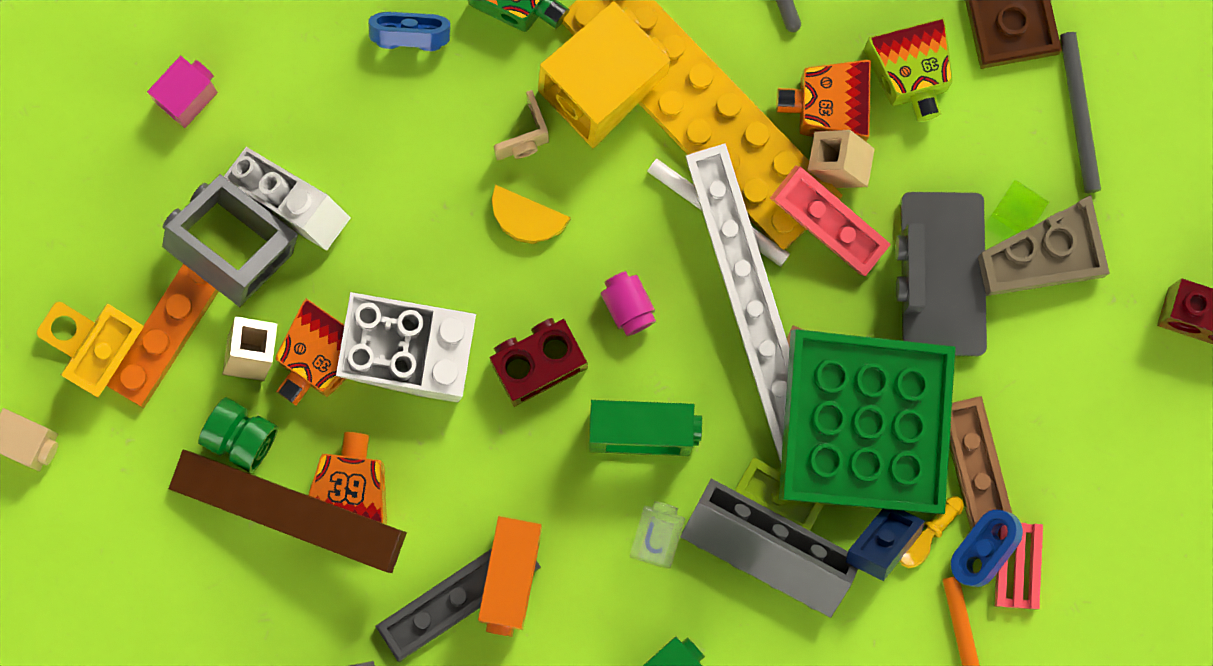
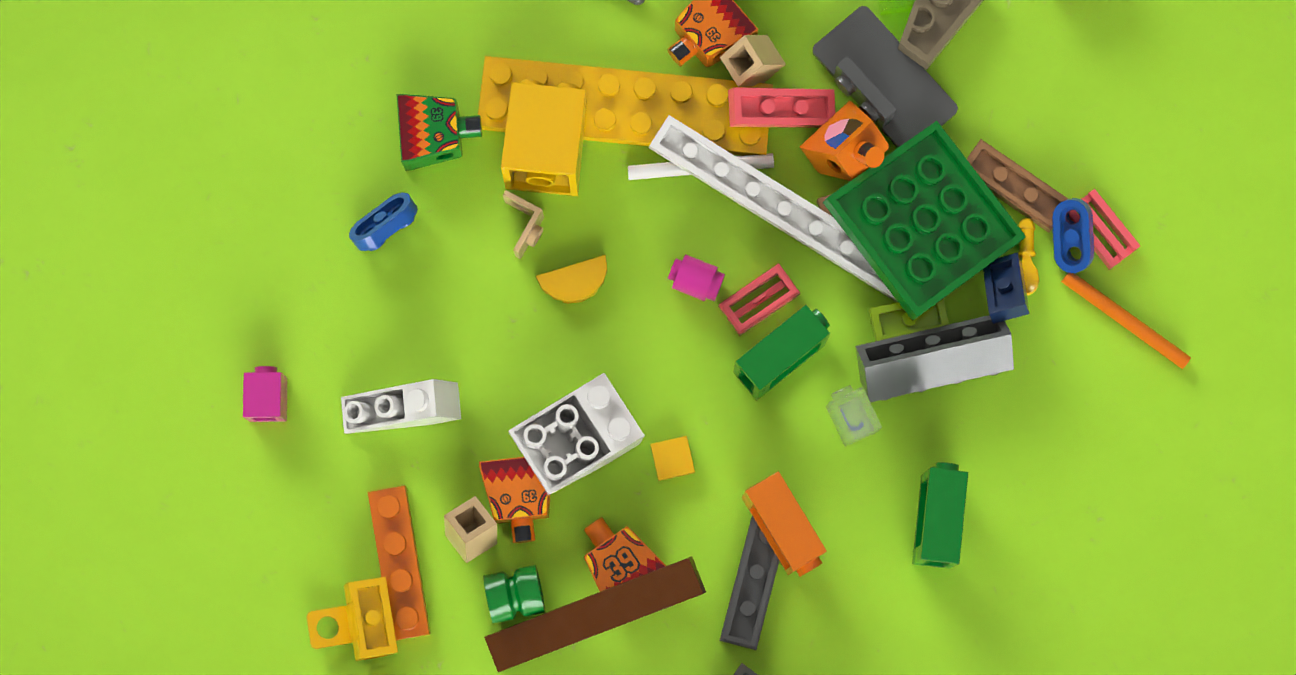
camera: 35 degrees left, 0 degrees up
dark grey window [162,174,298,307] -> none
dark red brick [489,318,588,407] -> none
none -> yellow tile [650,436,695,481]
none -> coral tile [718,263,800,336]
none -> orange torso [800,101,889,181]

